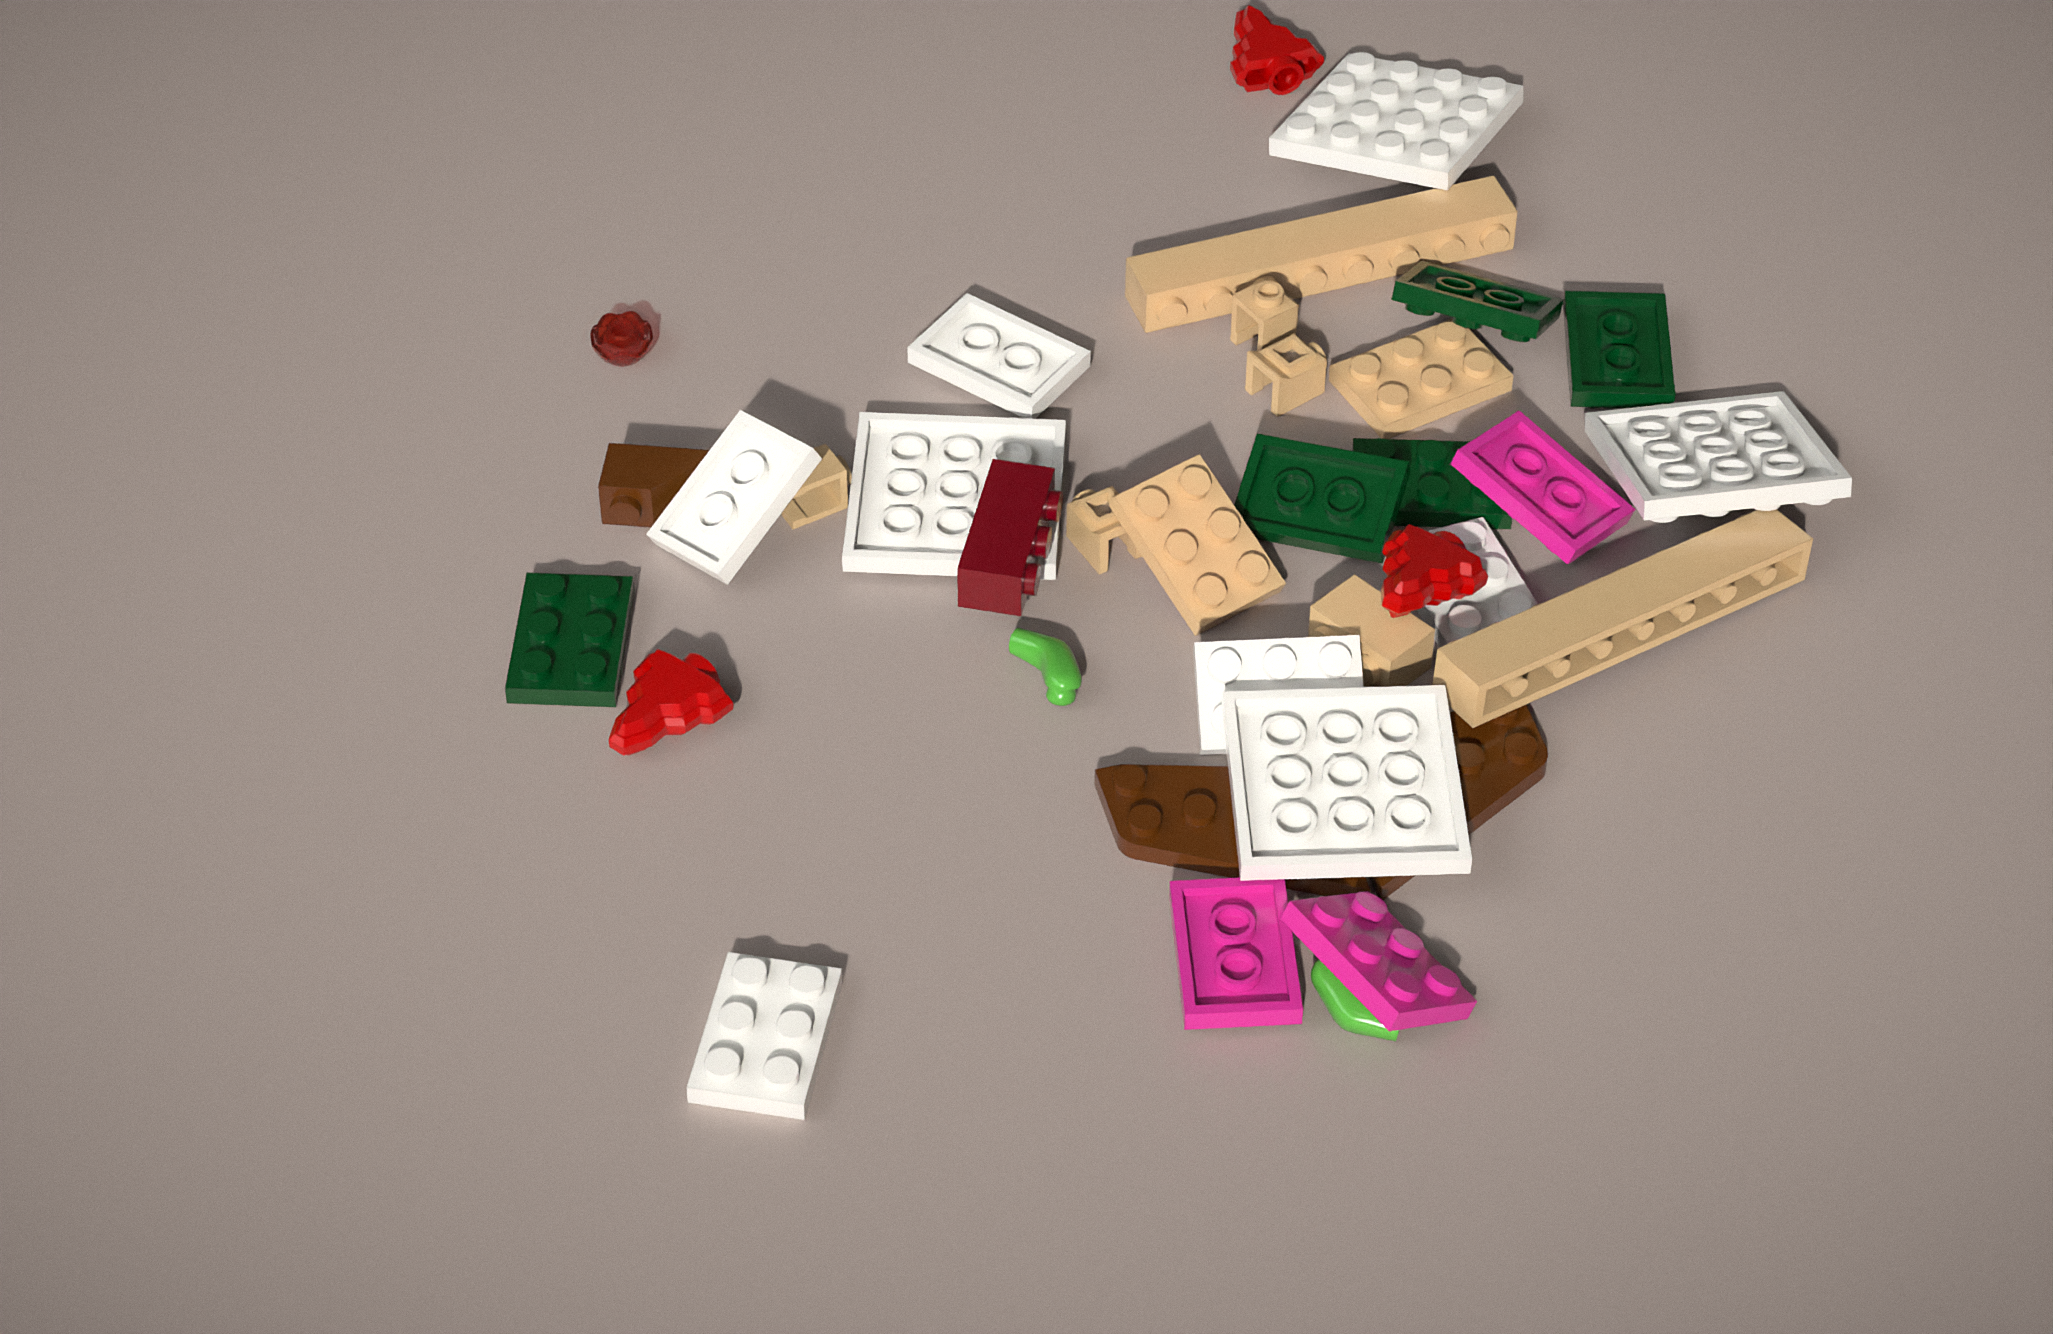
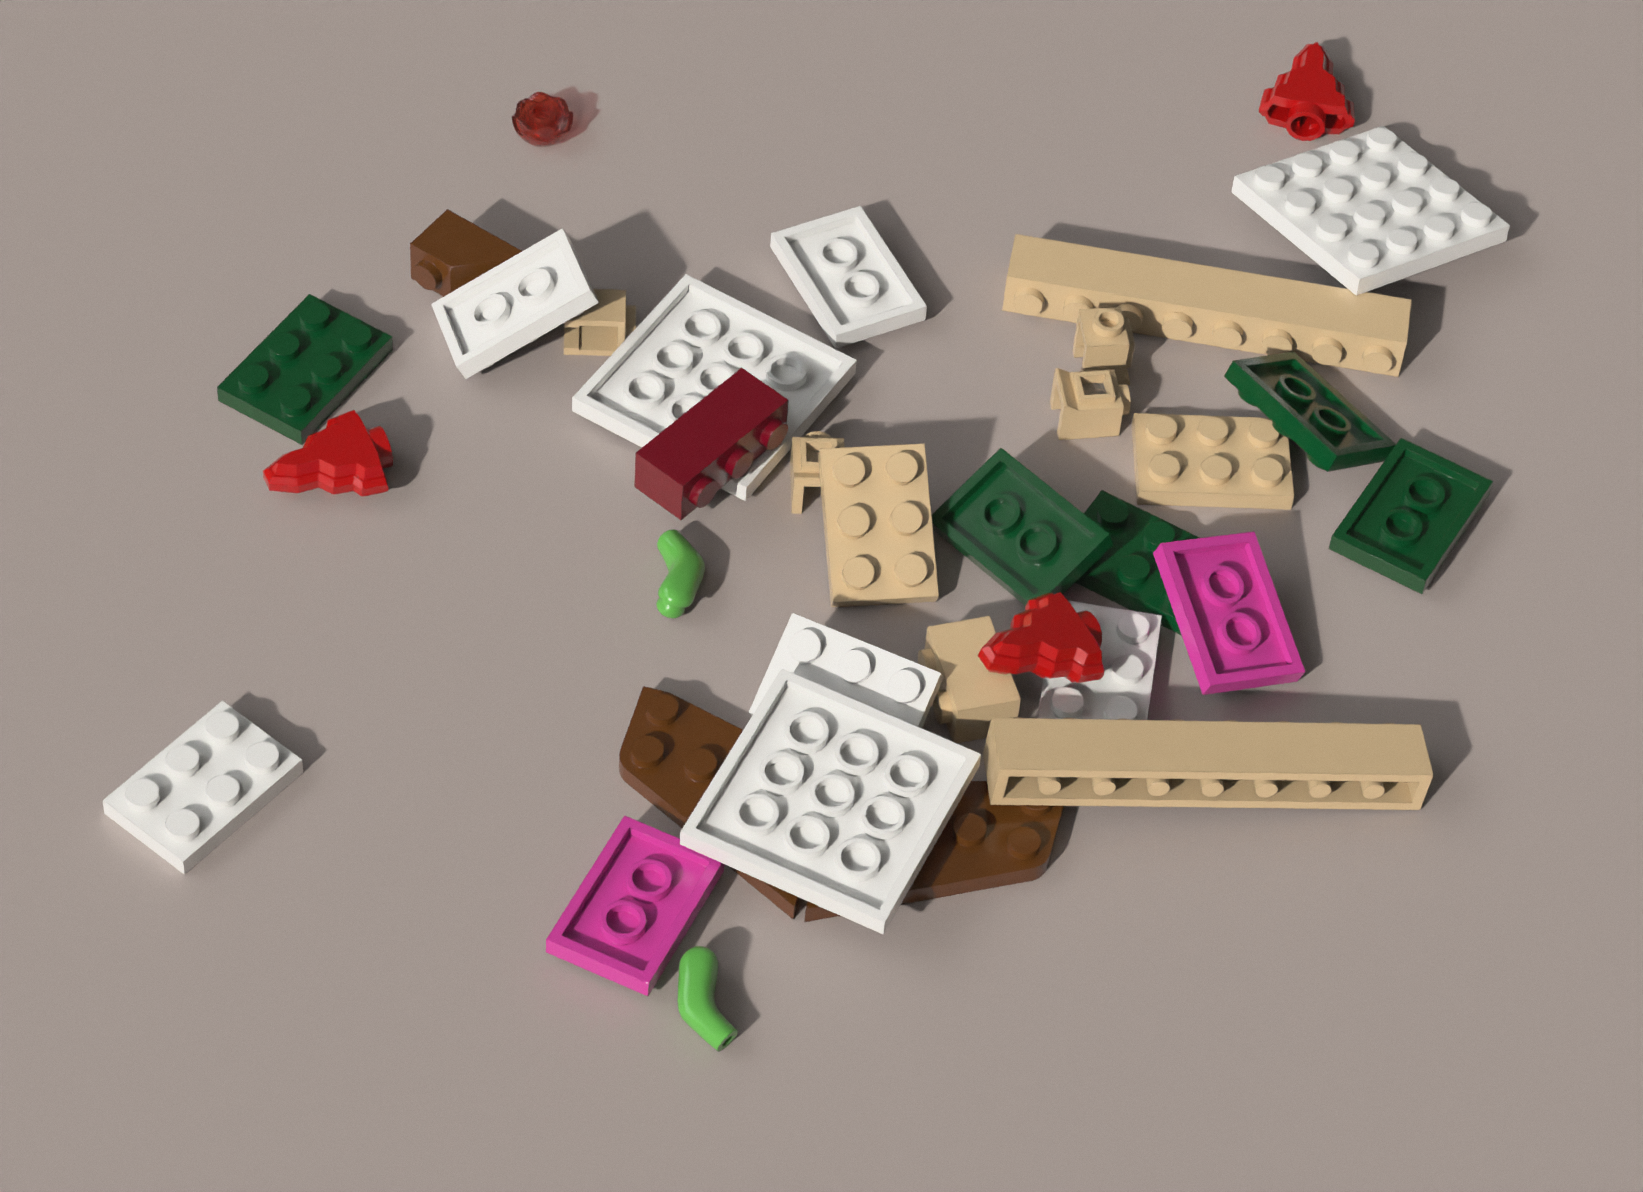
camera: 25 degrees right, 5 degrees up
dark pink plate [1280,891,1477,1031] -> none
white plate [1585,391,1852,523] -> none

